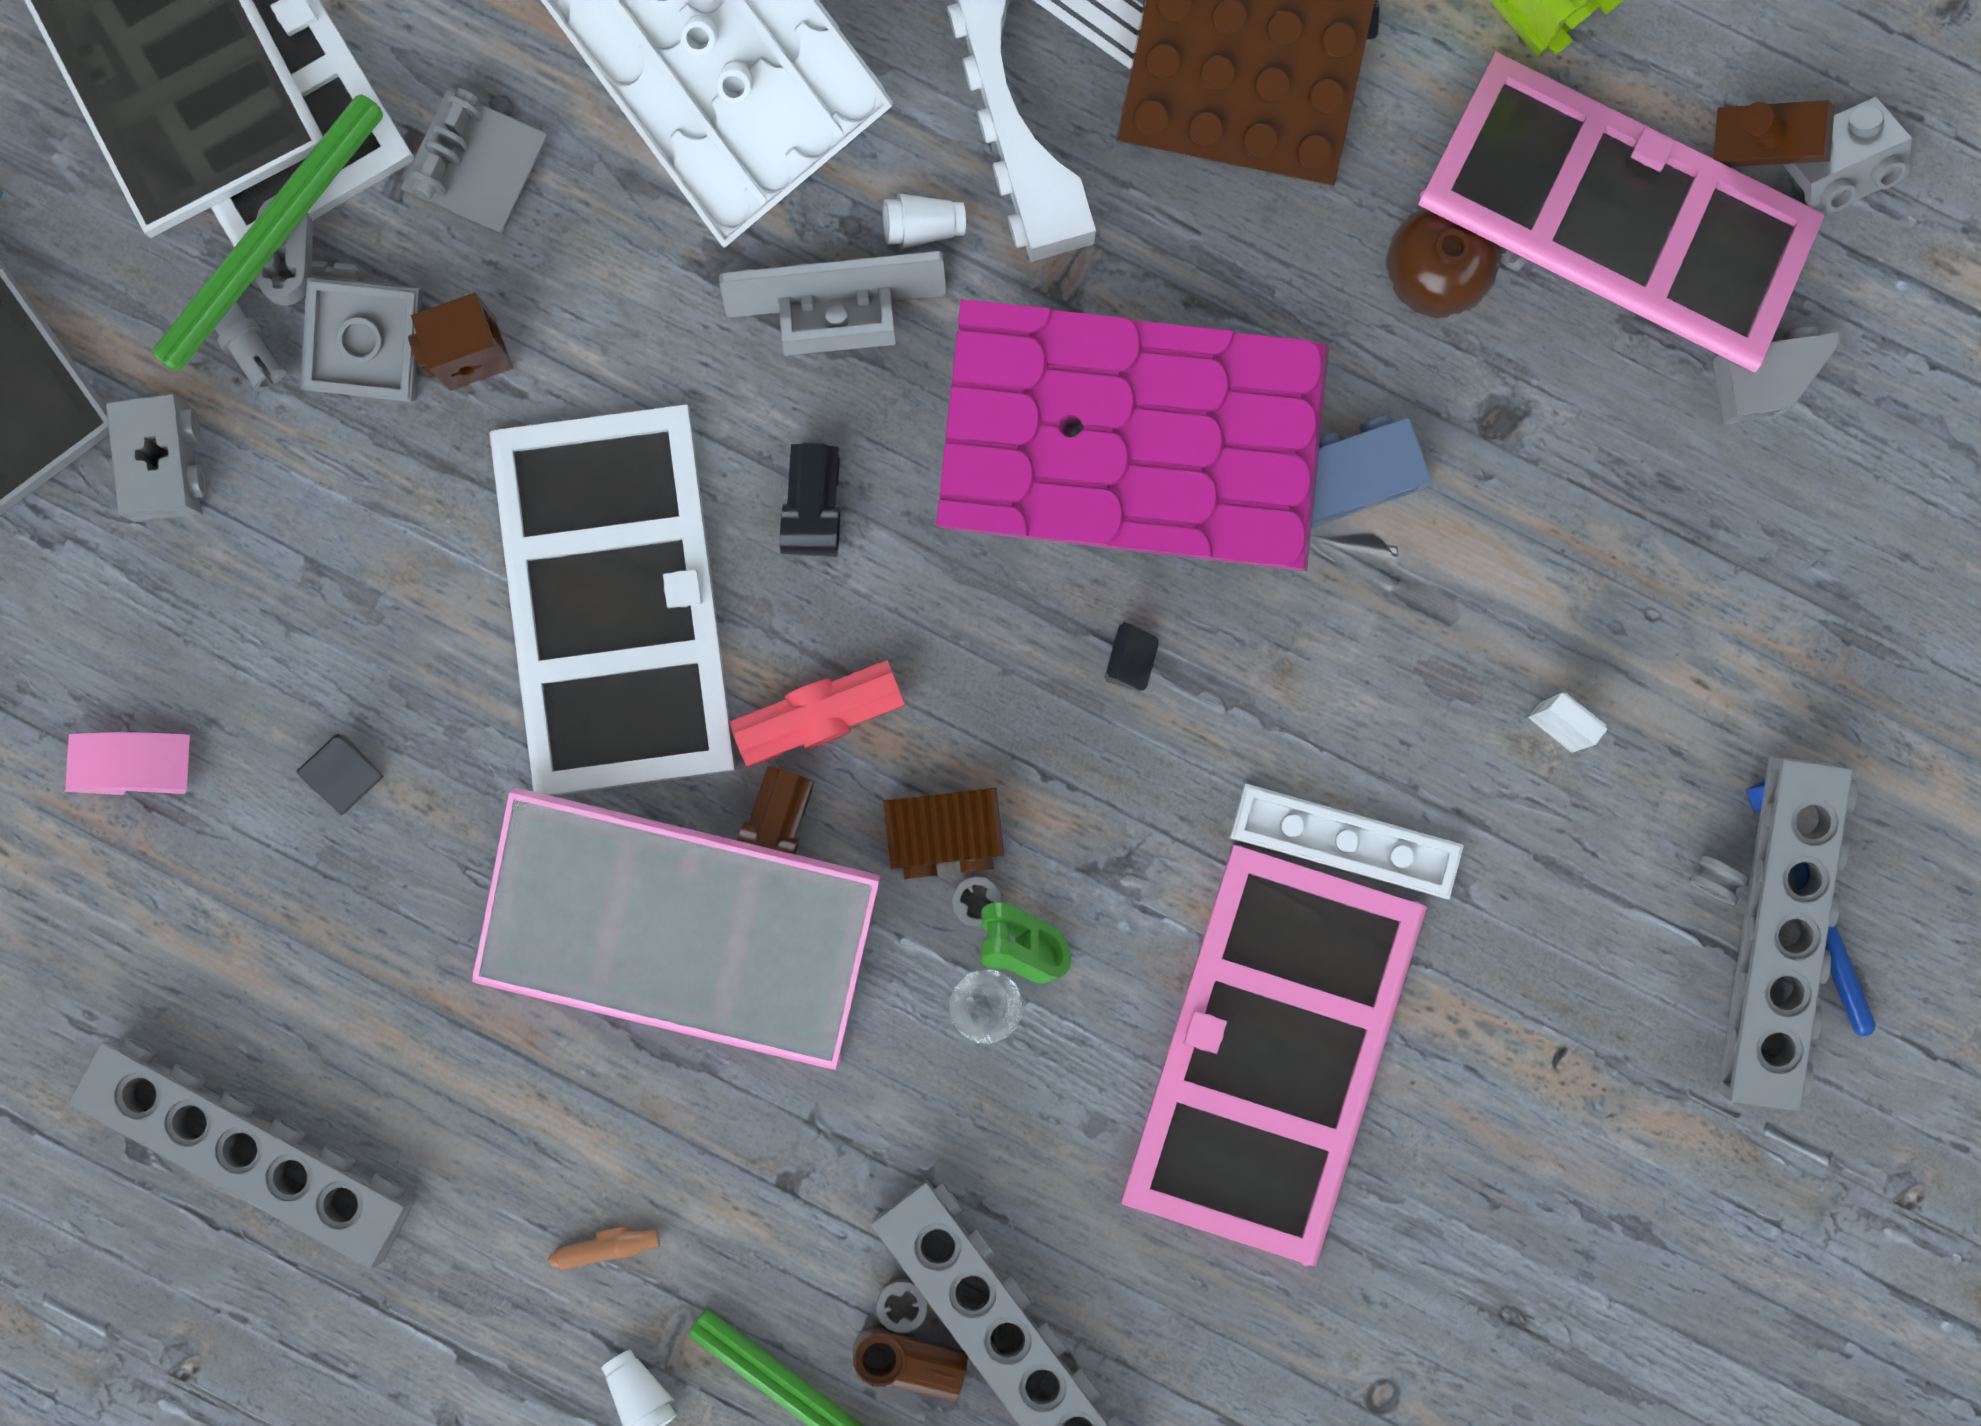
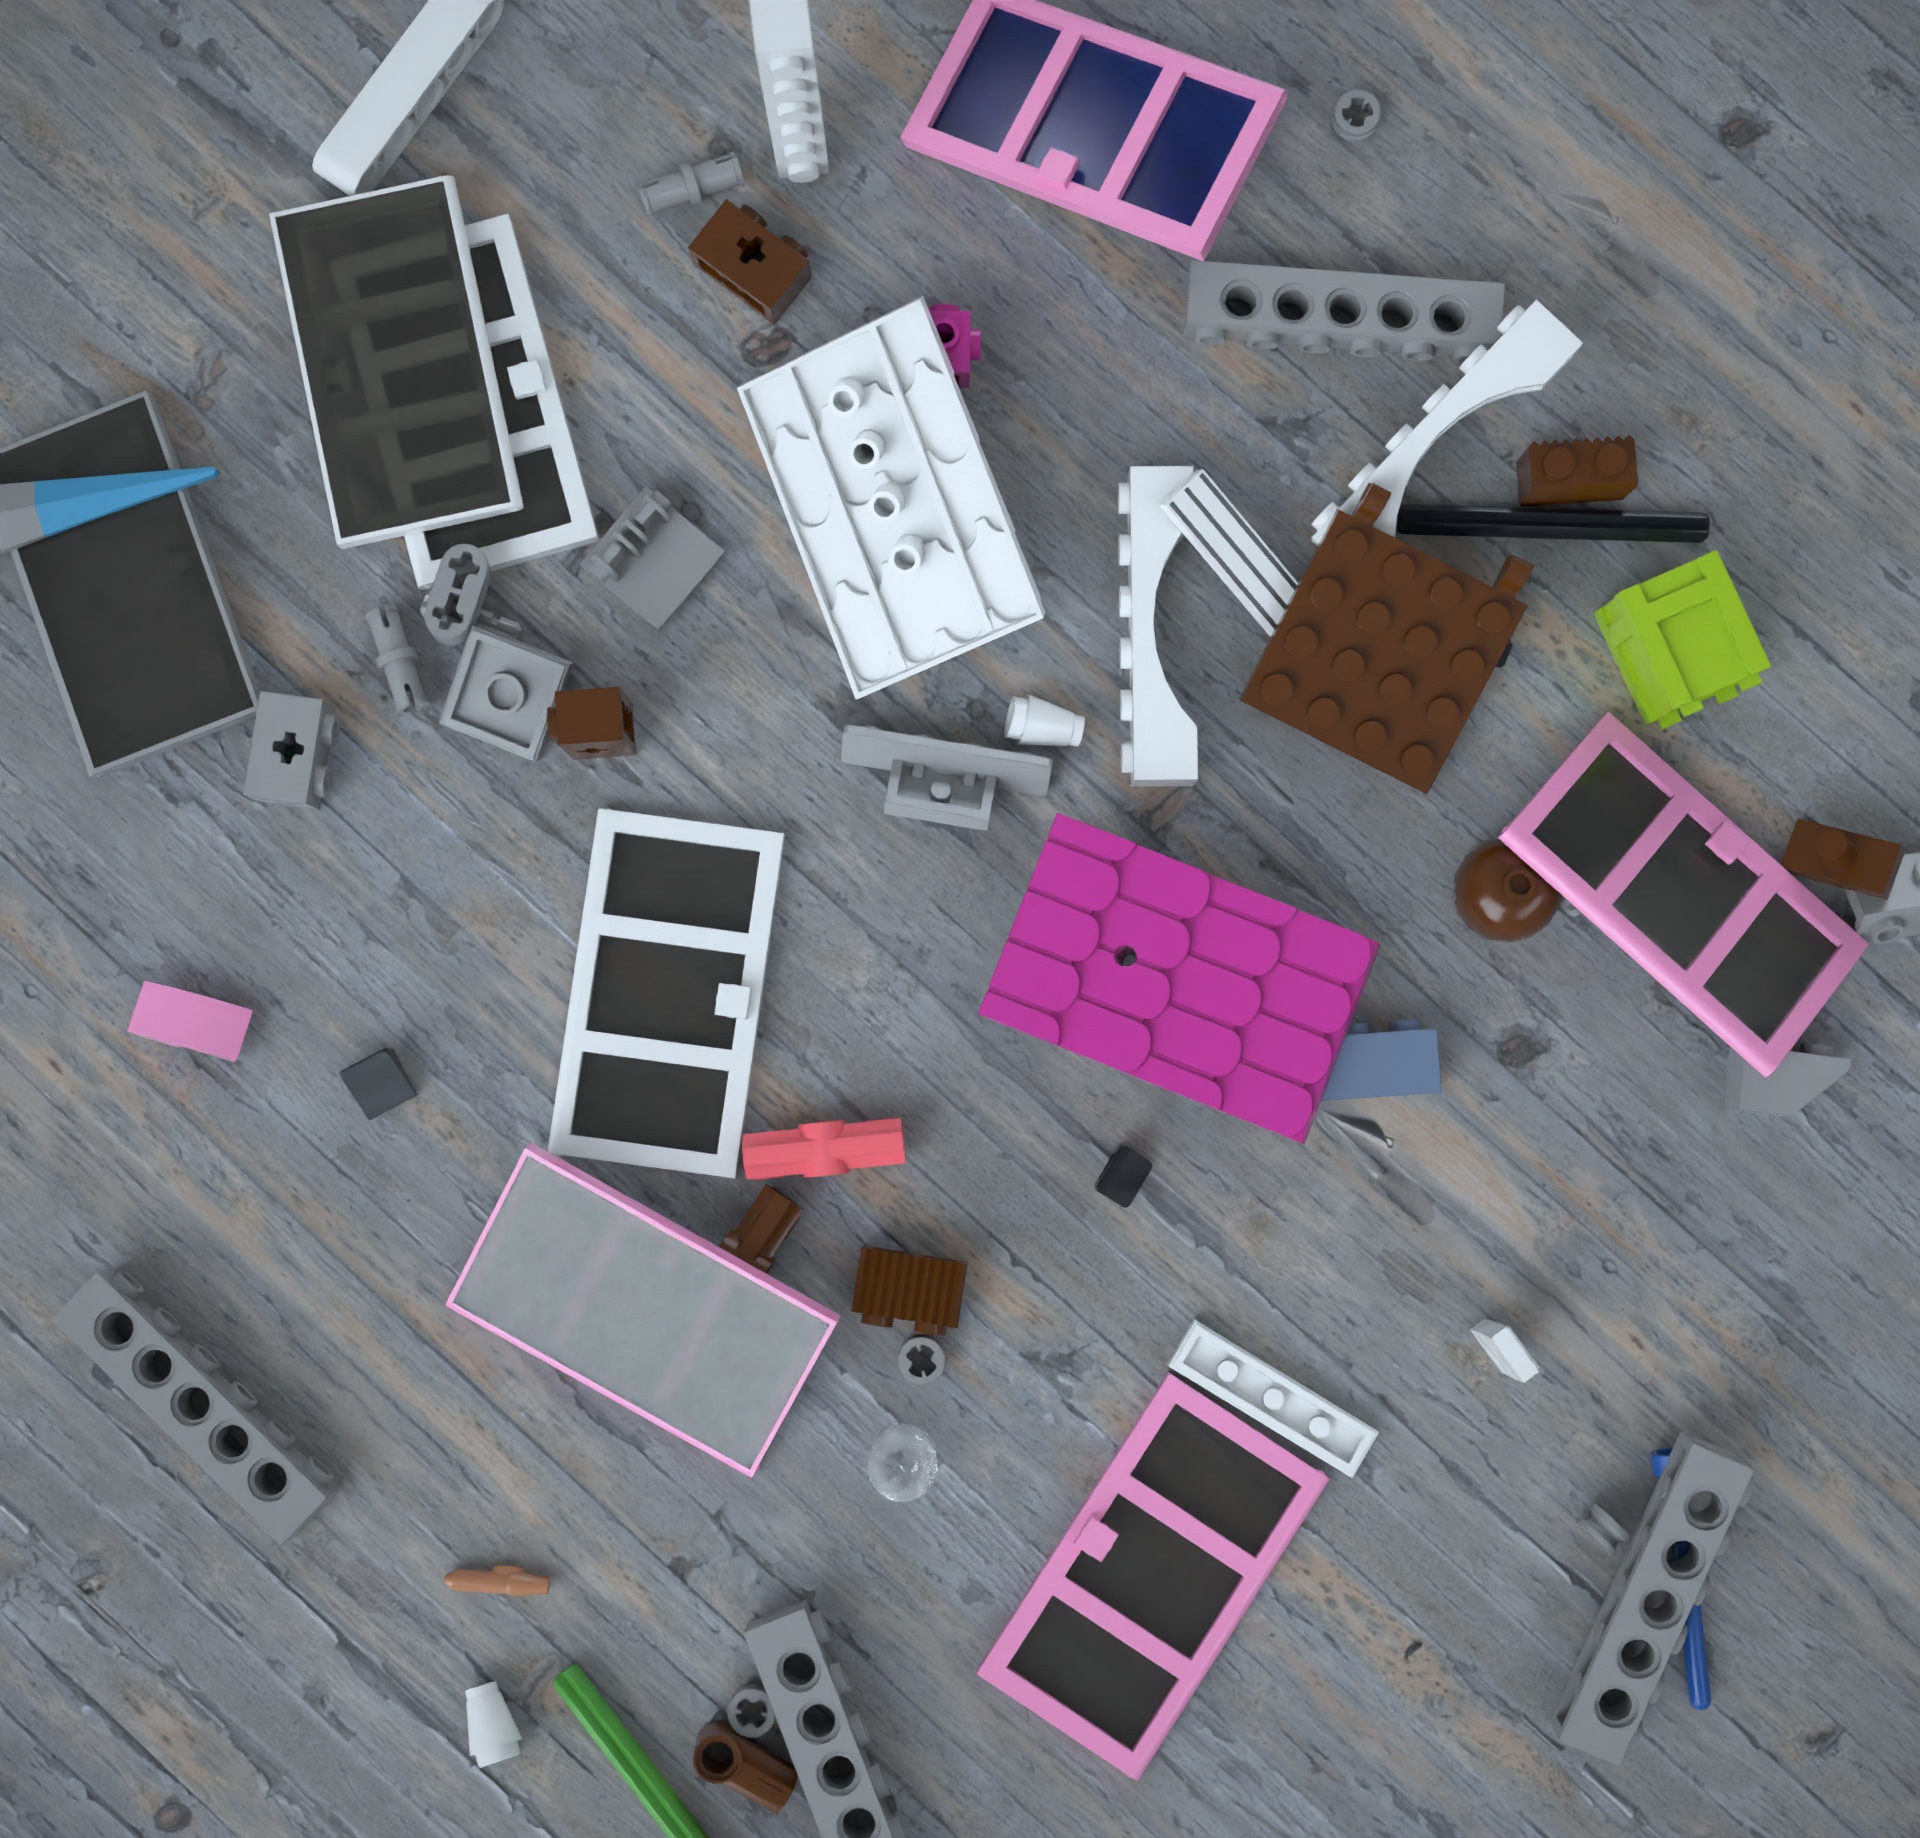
camera: 15 degrees right, 0 degrees up
bright green axle [152,94,383,371] -> none
black piece [780,442,840,557] -> none
bright green plate [980,902,1071,984] -> none

